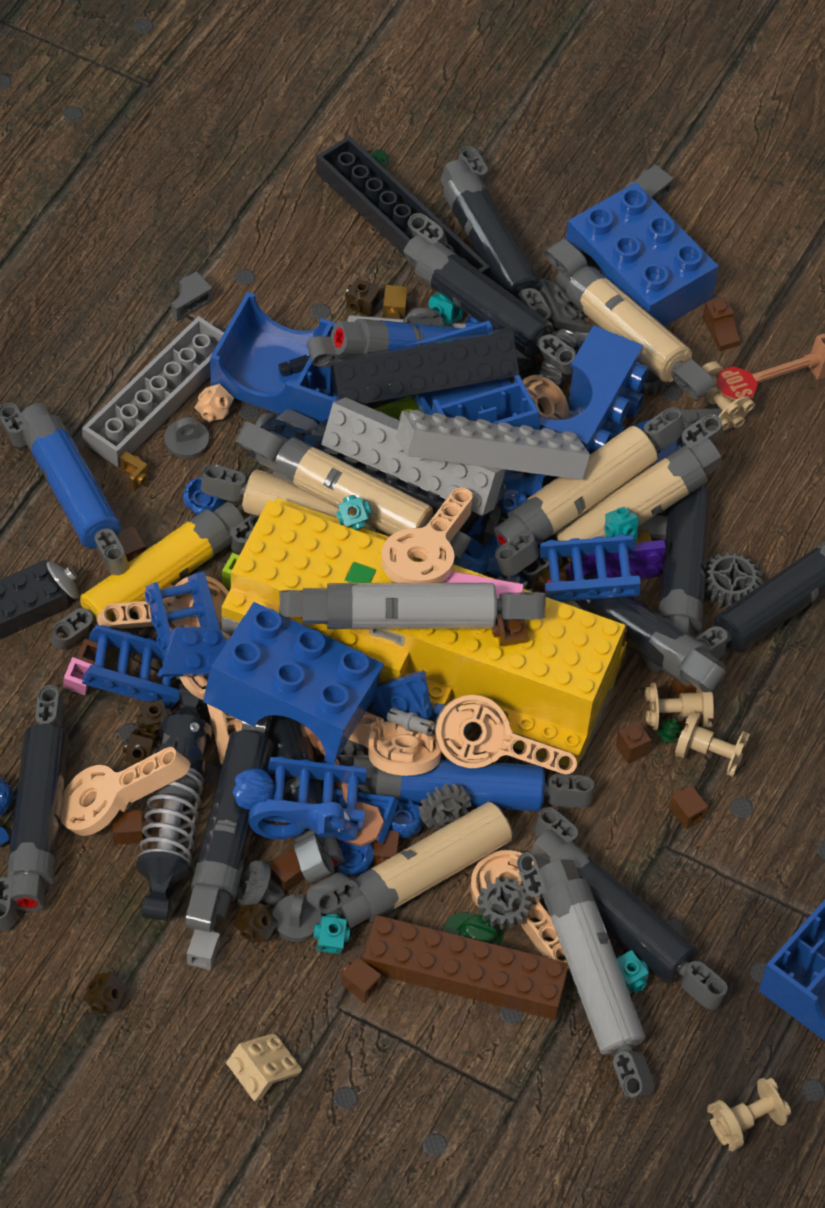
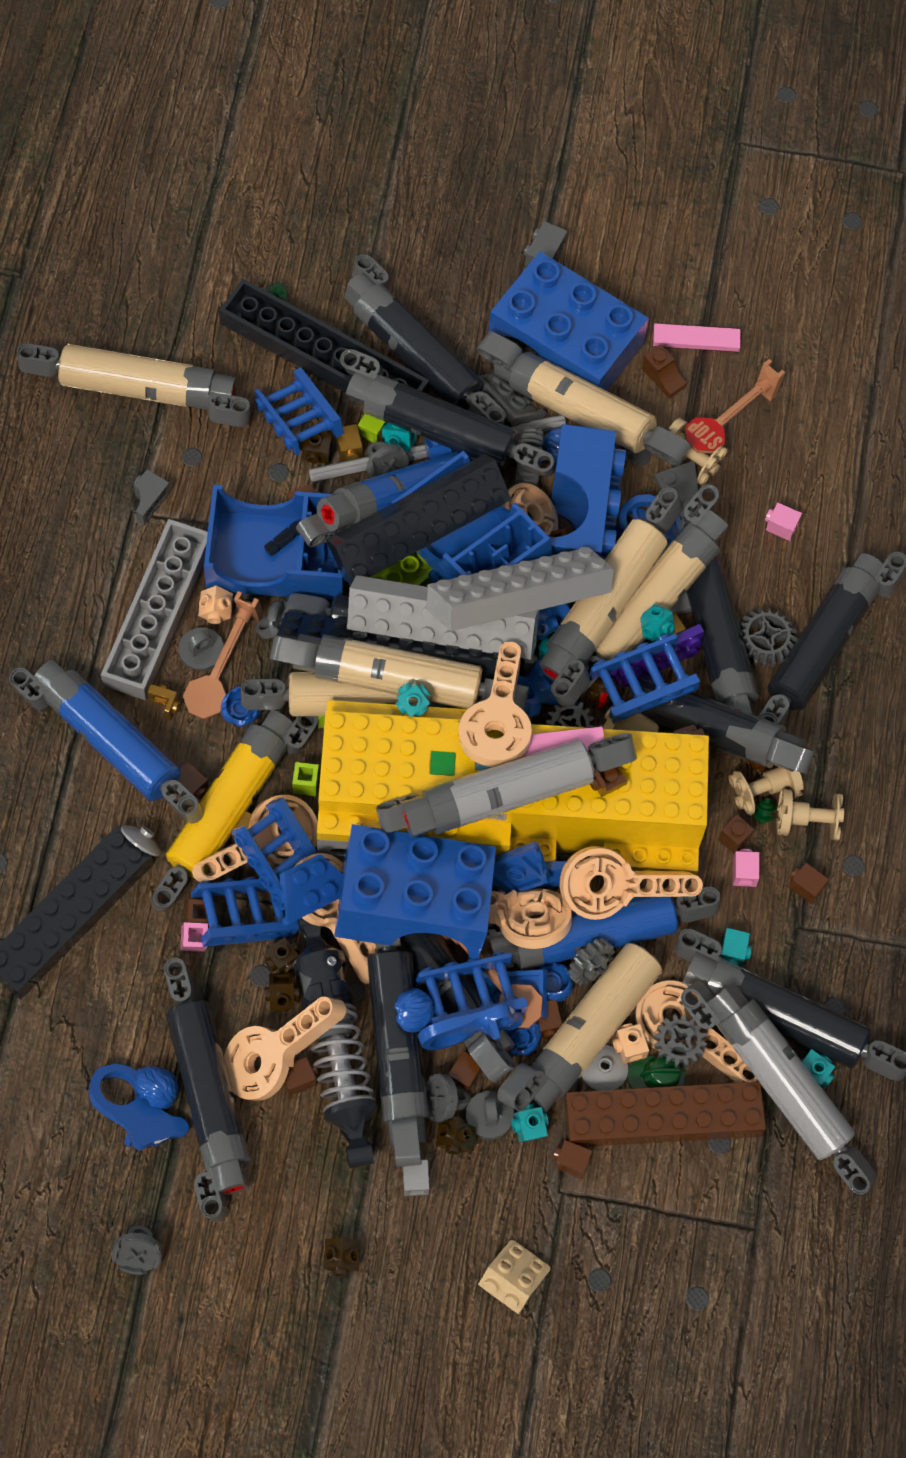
camera: 20 degrees left, 10 degrees up
light grey pin [387,707,435,736] -> none
none -> piece [17,343,250,427]
none -> nougat piece [183,591,263,719]
none -> blue fence [254,367,344,456]
none -> lime brick [358,414,387,443]
none -> light grey dish [581,1045,628,1091]
none -> light nougat brick [613,1023,649,1064]
none -> bright pink tile [653,323,740,352]
none -> teal brick [720,928,752,967]
none -> bright pink brick [733,849,759,887]
none -> bright pink brick [765,503,802,541]

